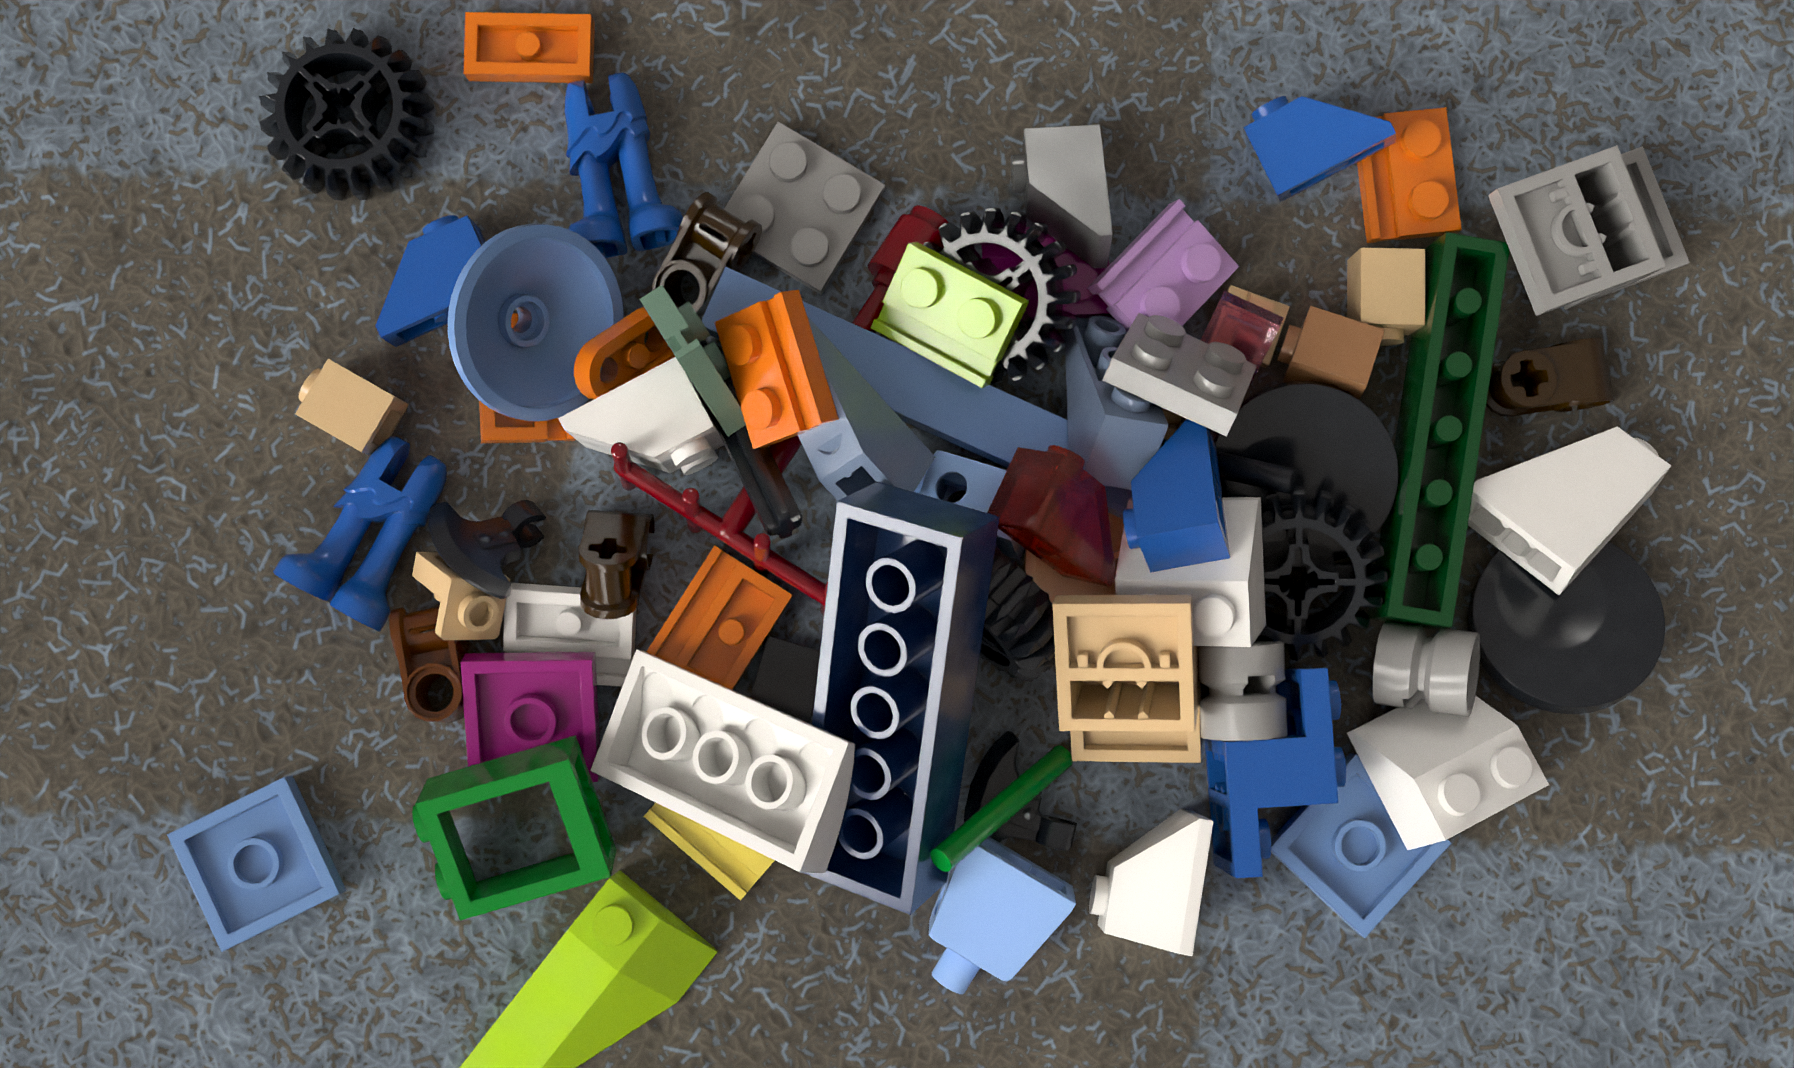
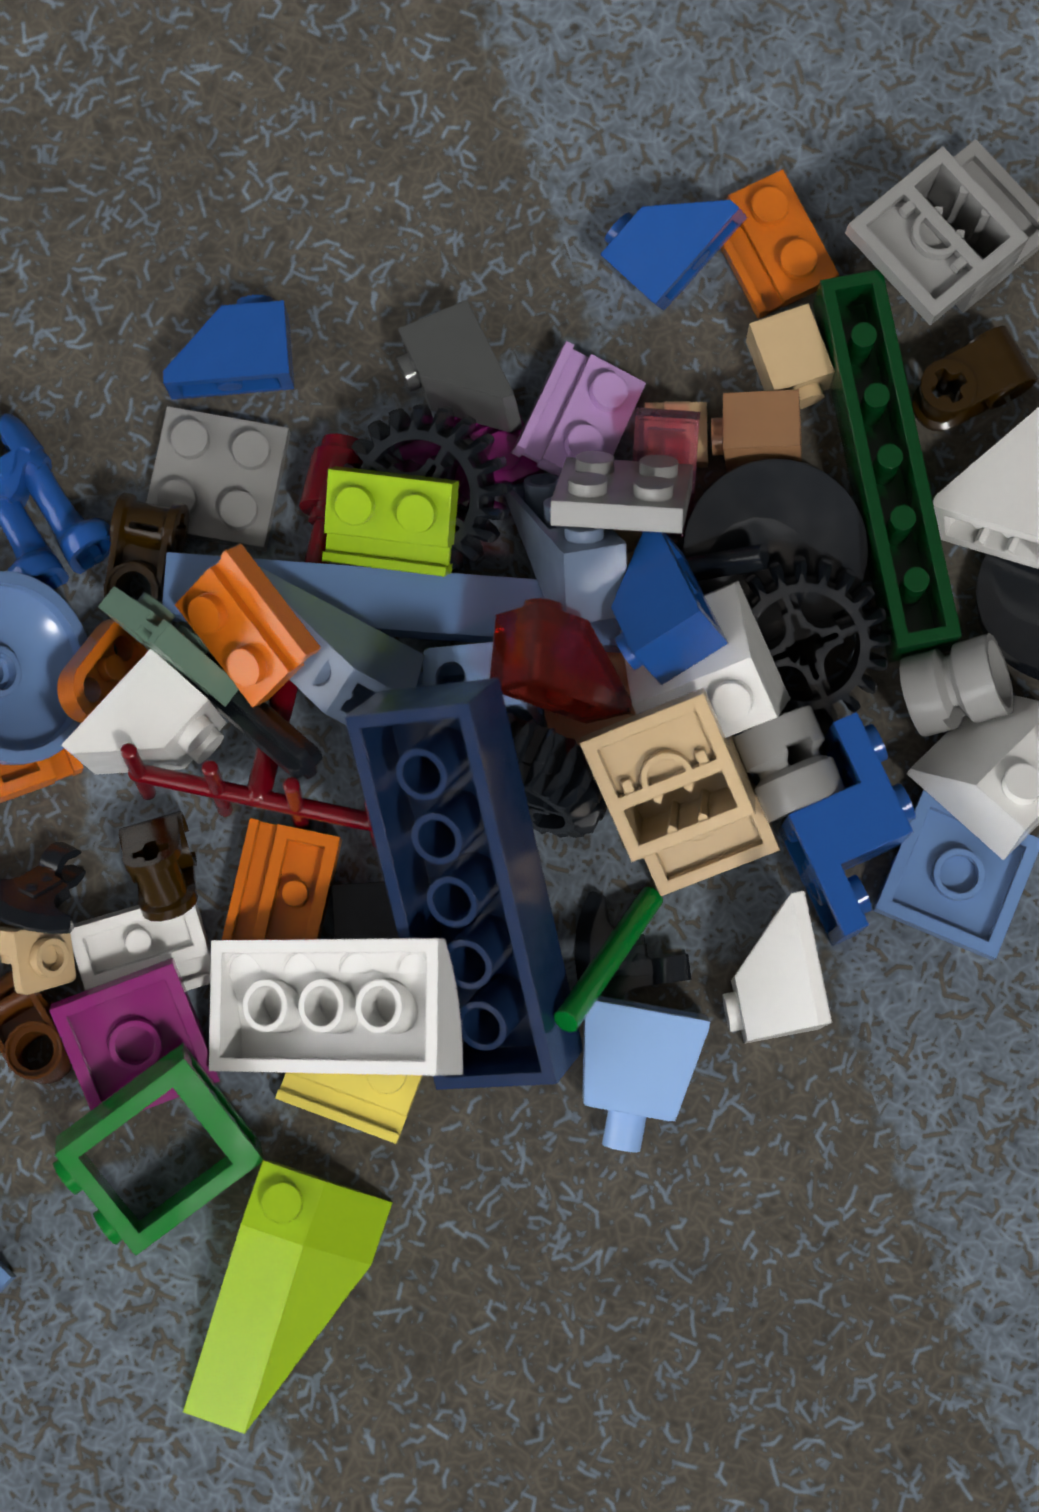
camera: 10 degrees left, 5 degrees down
none -> blue slope [163,295,295,400]

